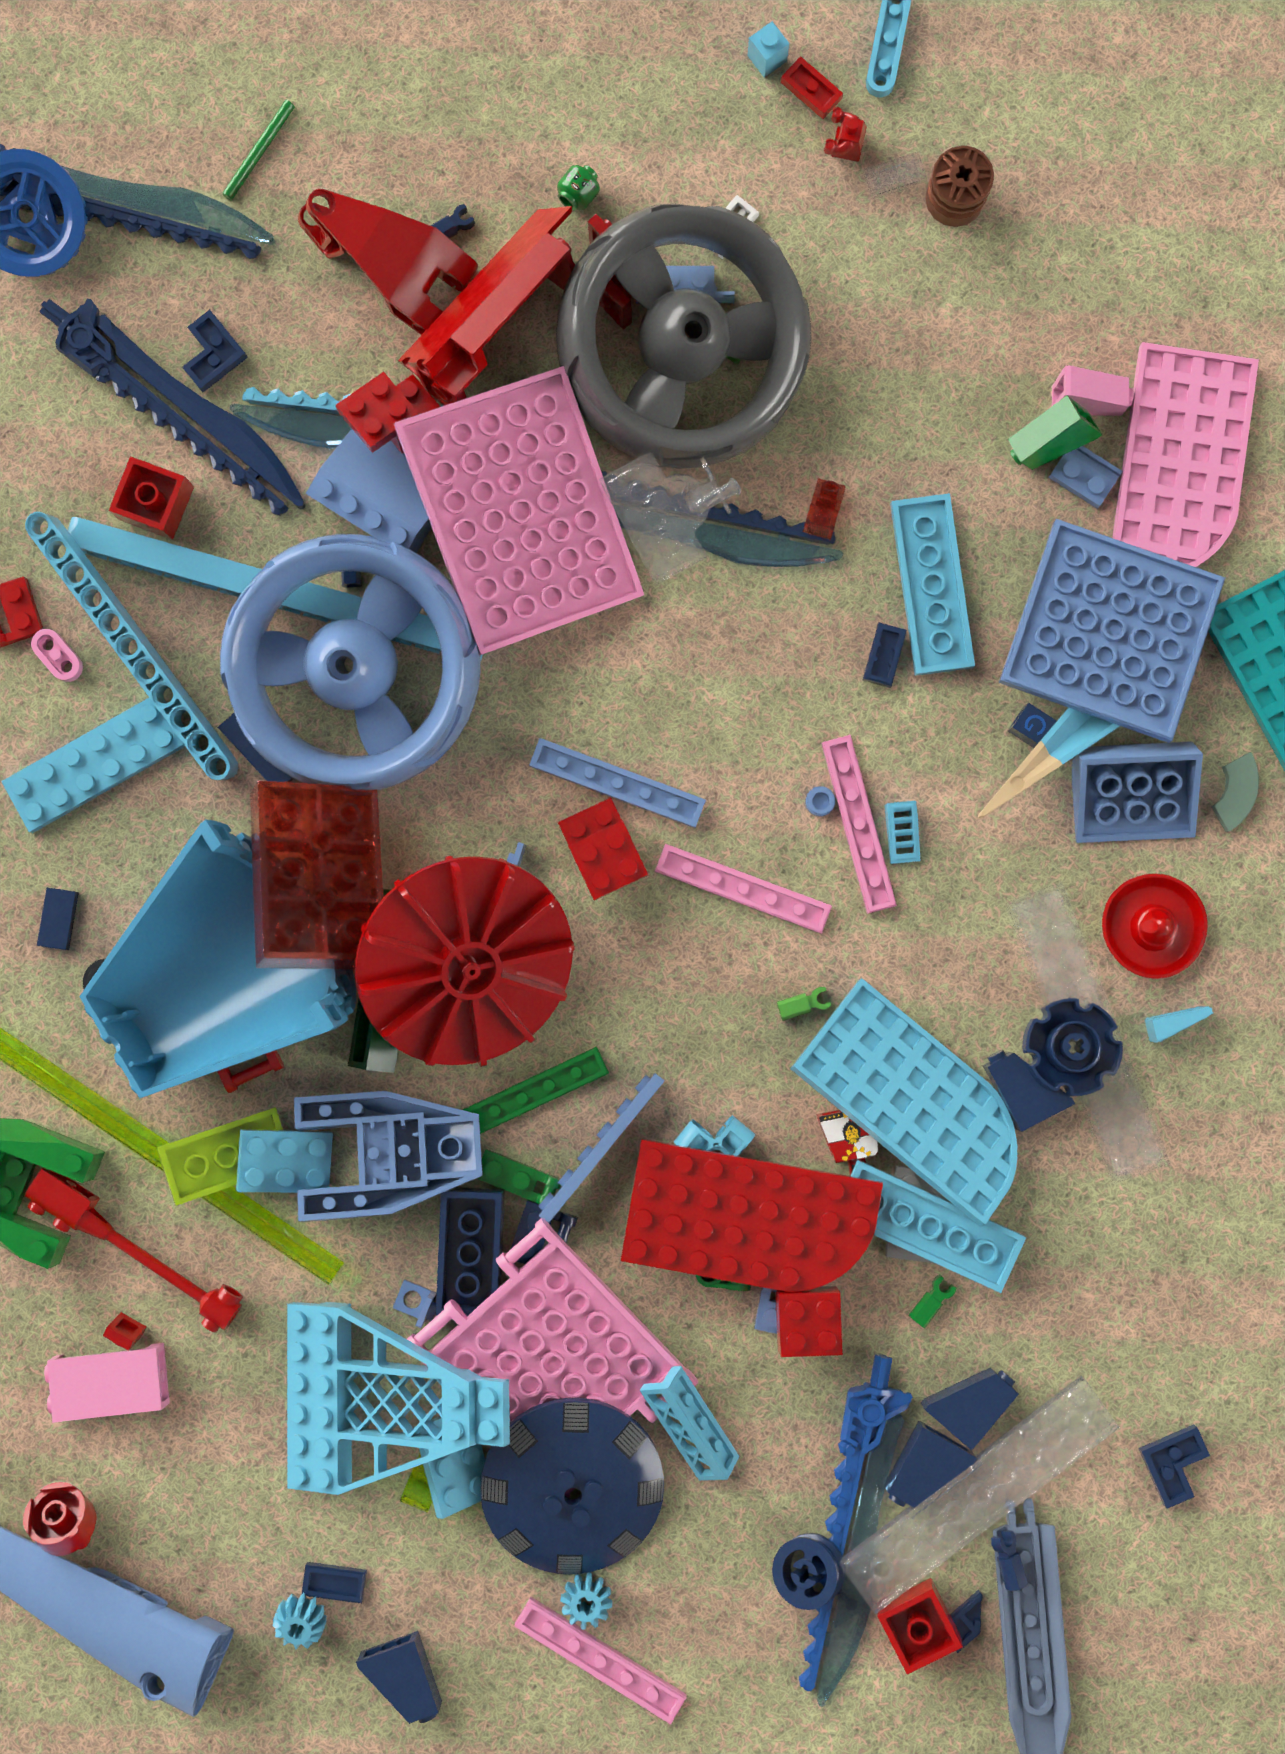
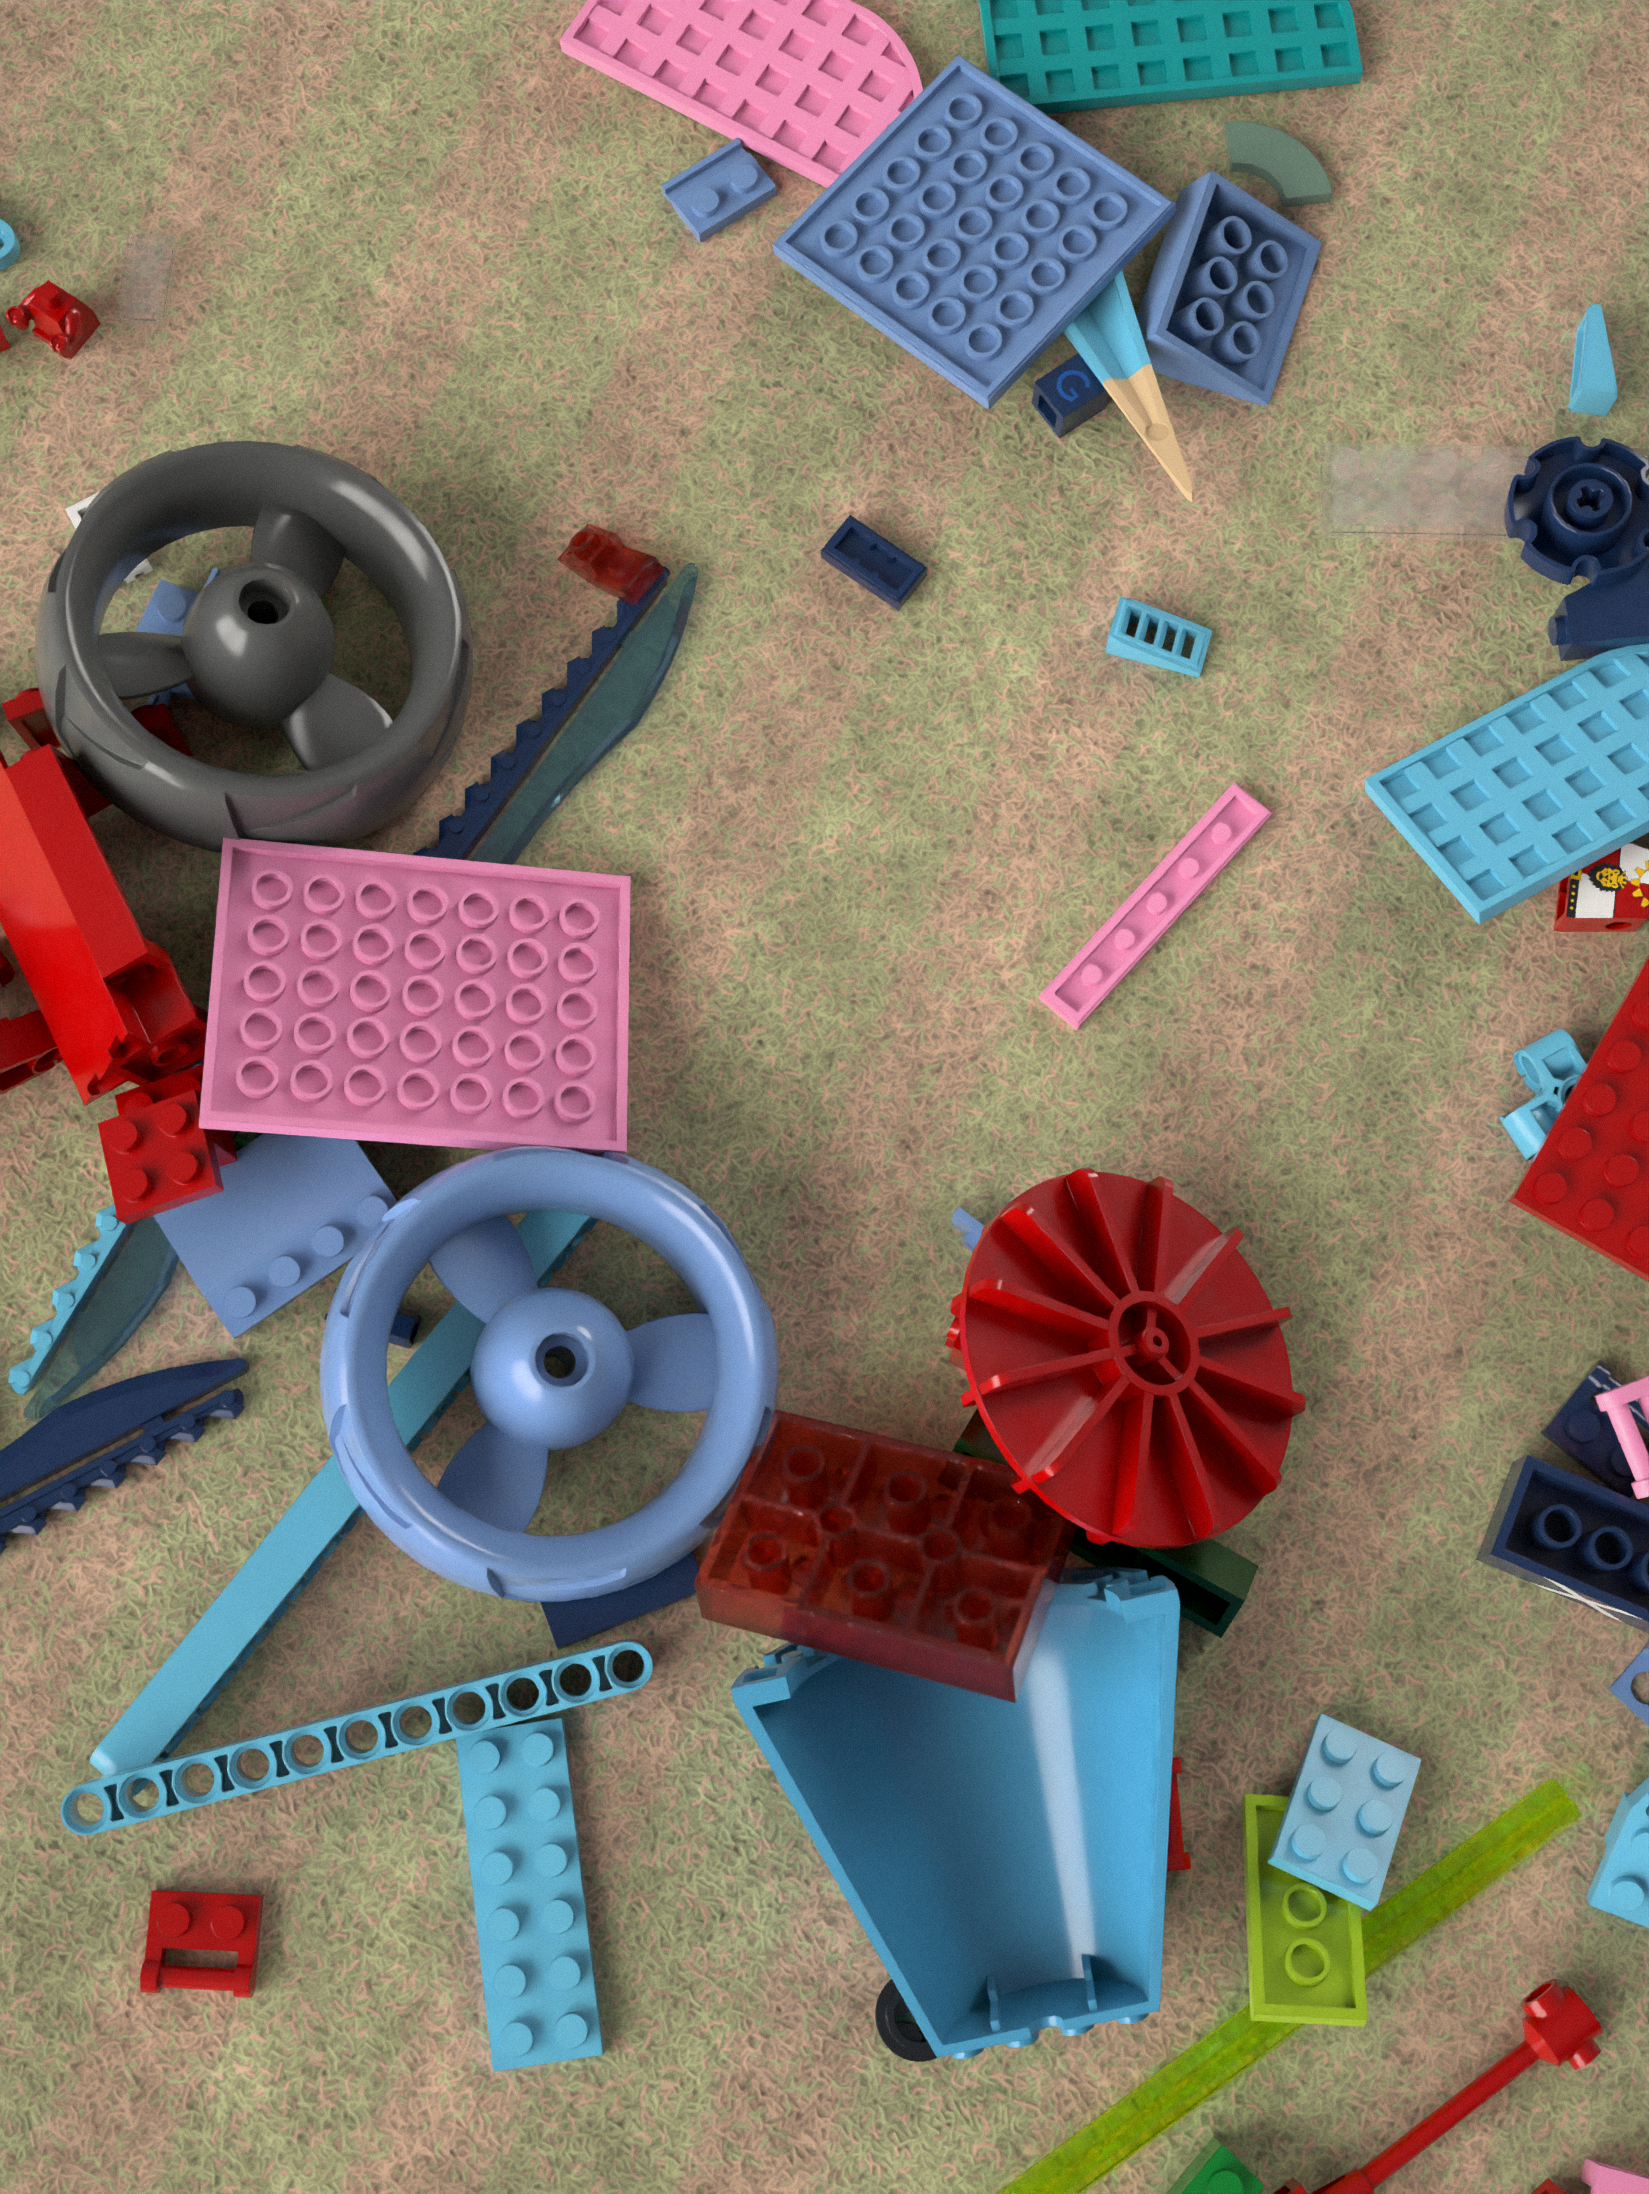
camera: 75 degrees left, 10 degrees down
bright pink plate [31,629,83,682] -> none
dark blue tile [37,887,79,950] -> none
red brick [108,456,194,540] -> none
medium blue wedge [294,1091,482,1222] -> none
green tile [462,1046,609,1134] -> none
green plate [476,1149,561,1204] -> none
medium blue plate [529,738,706,828] -> none
medium blue plate [538,1073,664,1223] -> none
red bracket [558,797,649,901] -> none
clear plate [599,451,741,586] -> none
bright green bar [777,987,831,1021] -> none
medium blue tile [805,786,835,817] -> none
bright pink tile [821,735,897,914] -> none
medium azure plate [890,493,975,676] -> none
copper wheel [925,145,994,227] -> none
slope [1008,395,1102,470] -> none
bright pink slope [1052,366,1133,416] -> none
red hat [1102,874,1208,979] -> none

